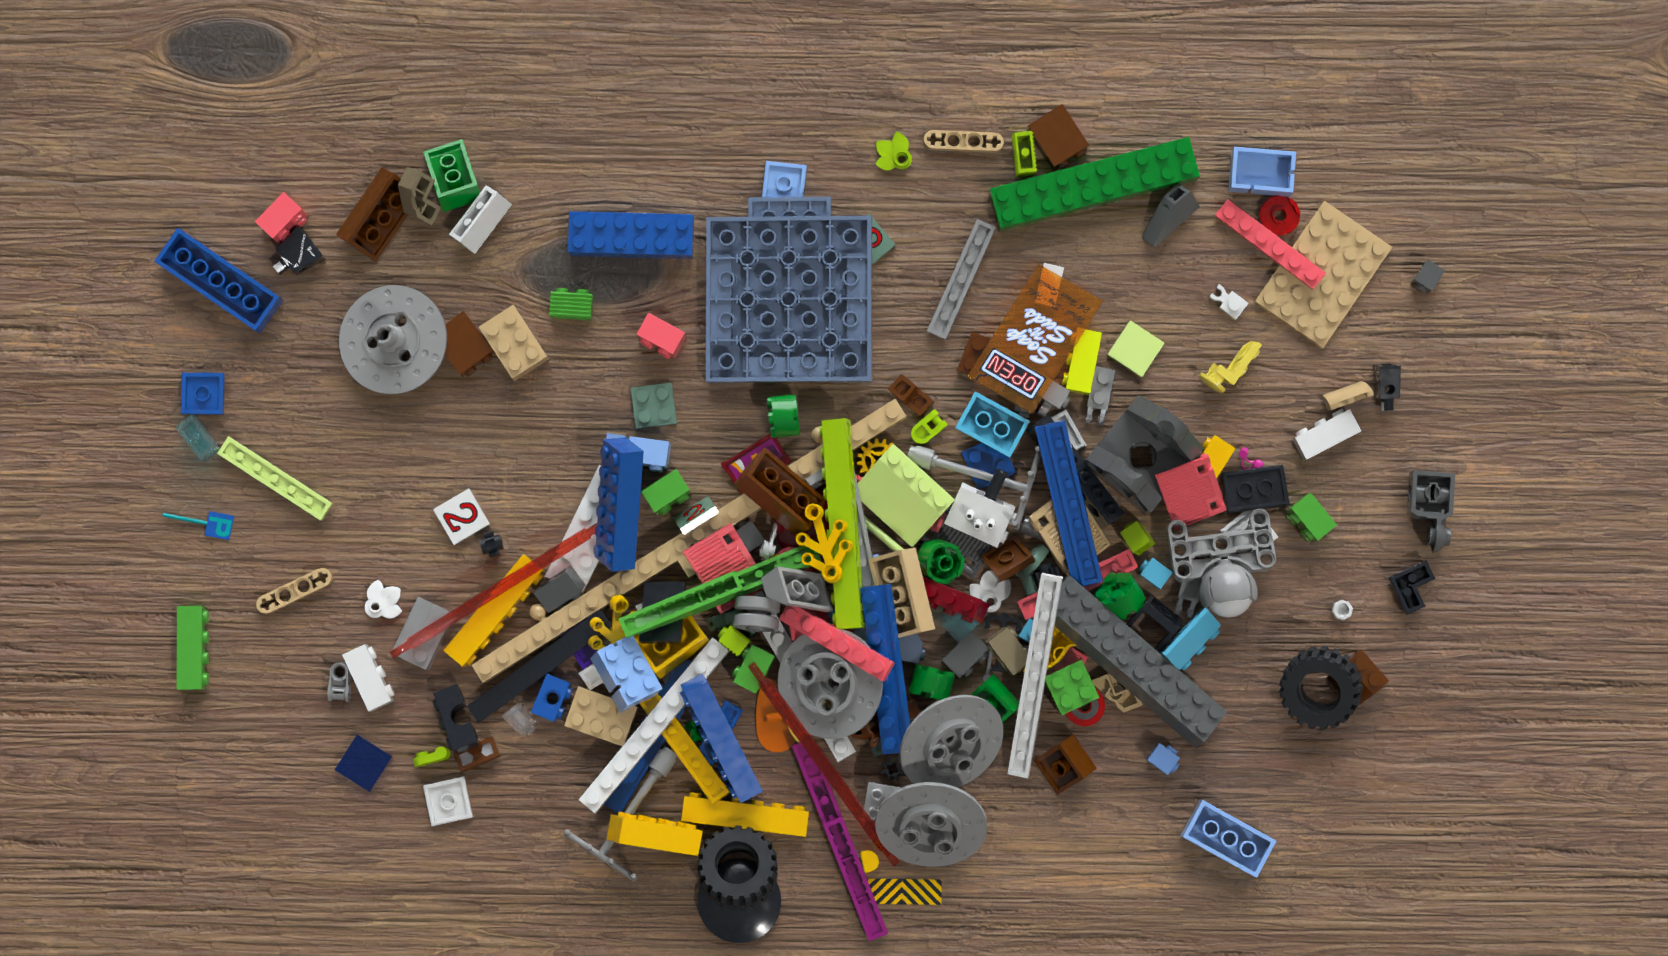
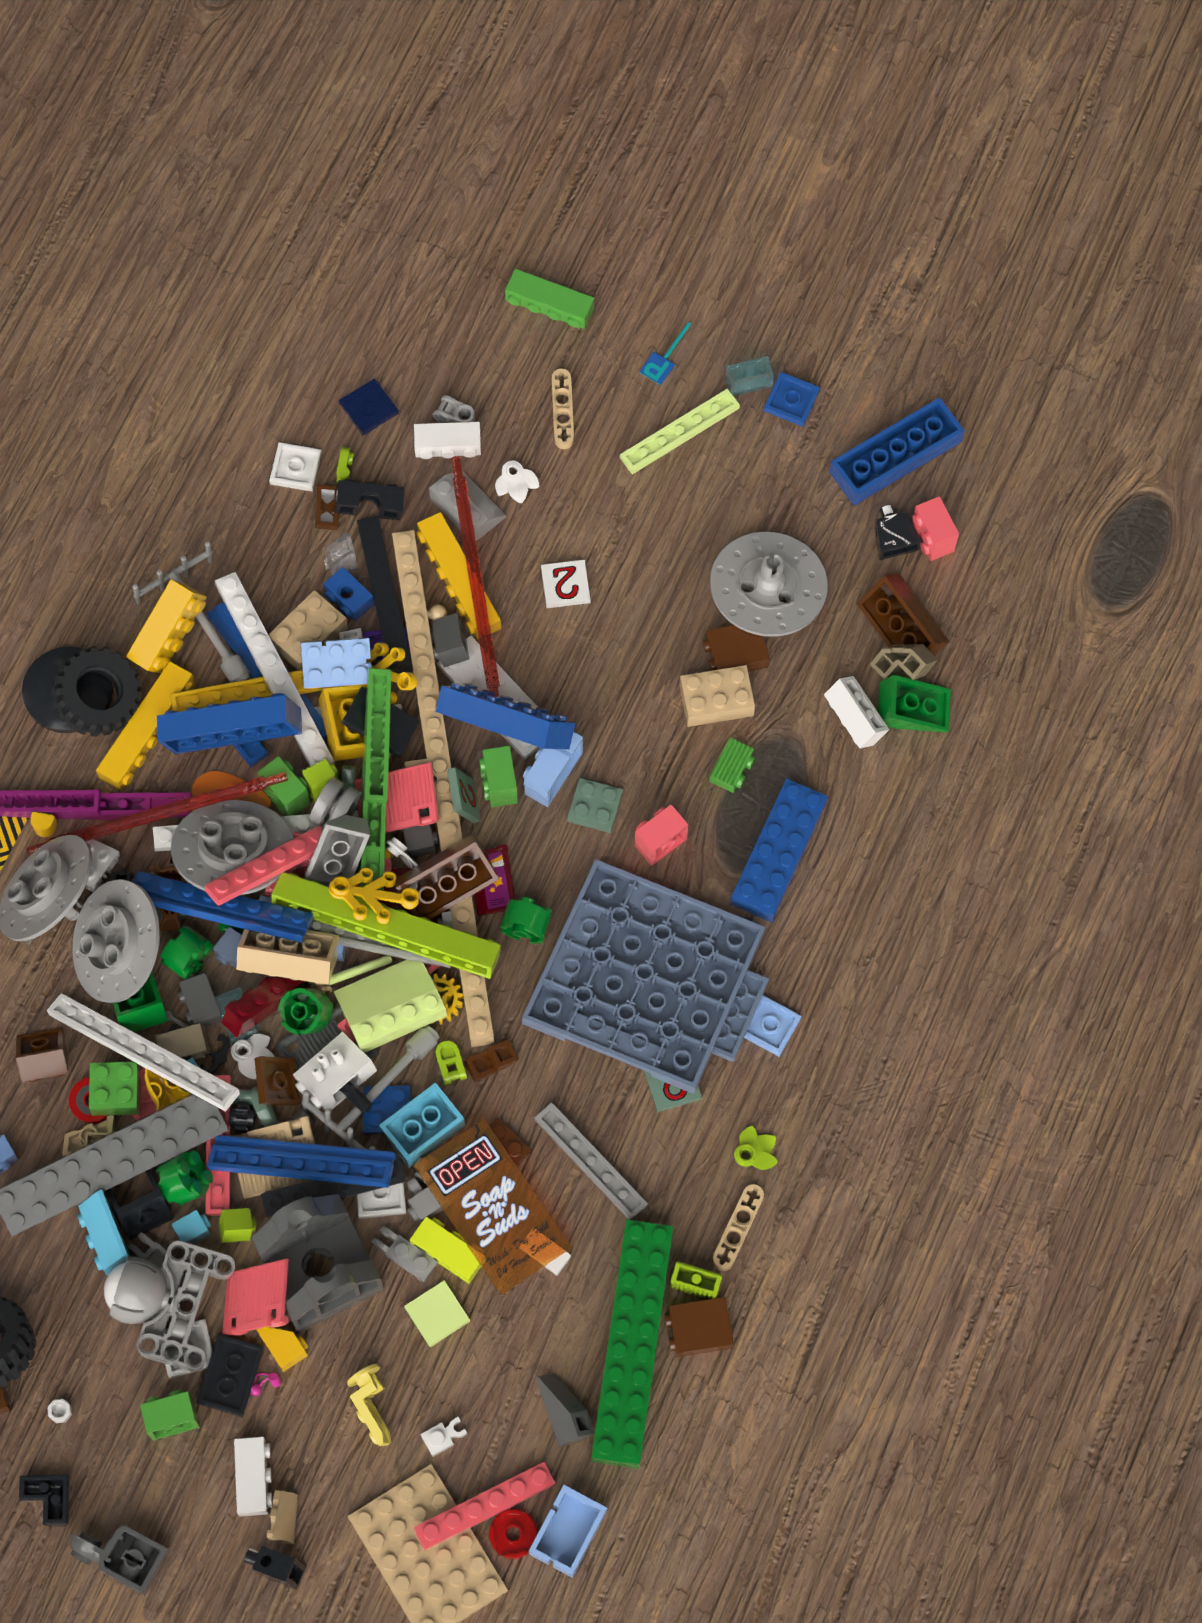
camera: 110 degrees right, 15 degrees down
black gear [479,531,504,558] -> none

